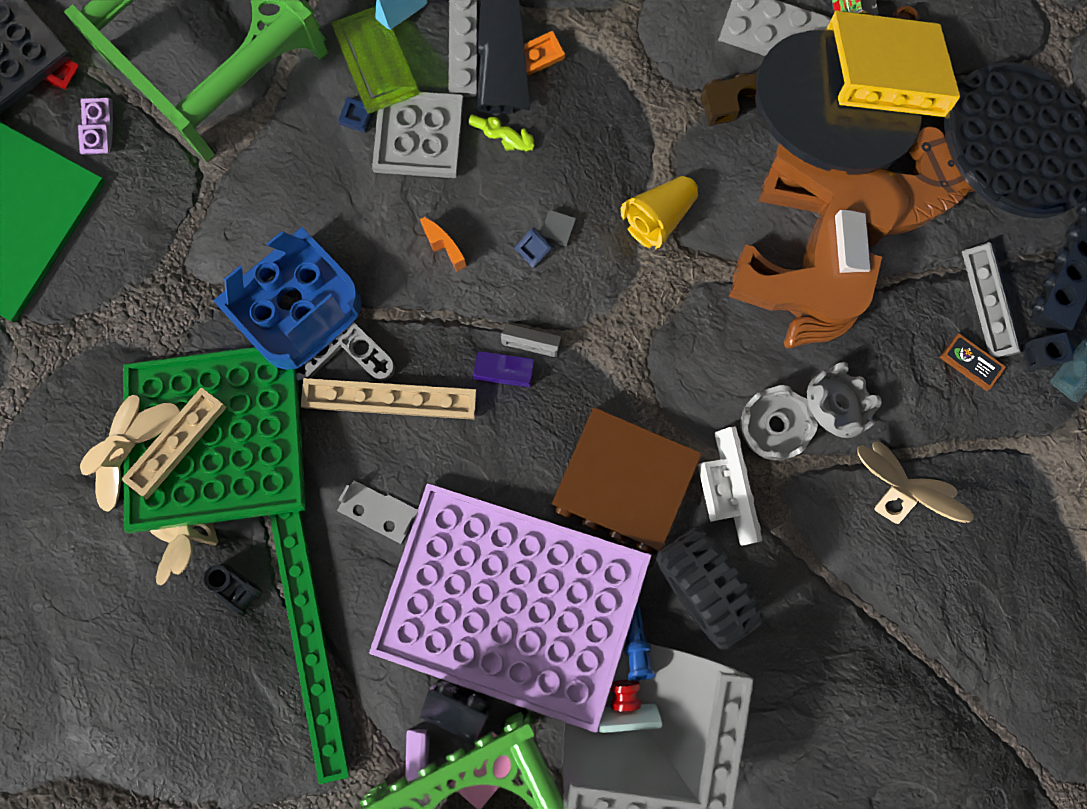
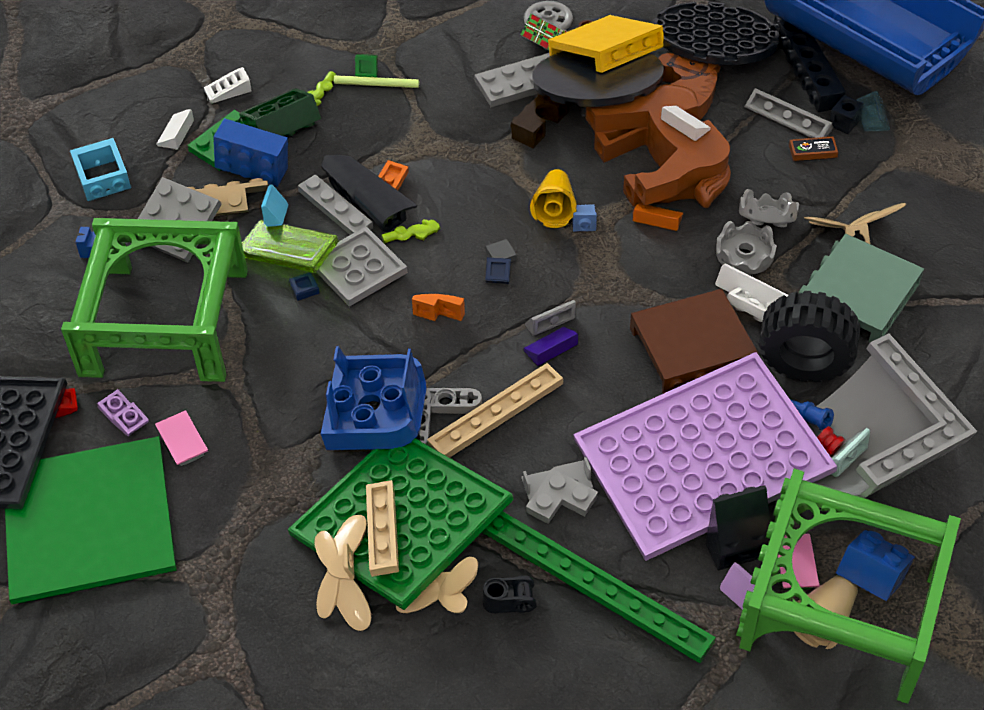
camera: 40 degrees left, 30 degrees down
none -> bright pink piece [155,410,208,466]
none -> light grey plate [525,468,598,524]
none -> medium blue bracket [572,204,597,232]
none -> orange slope [633,203,683,231]
none -> sand green panel [799,234,924,343]

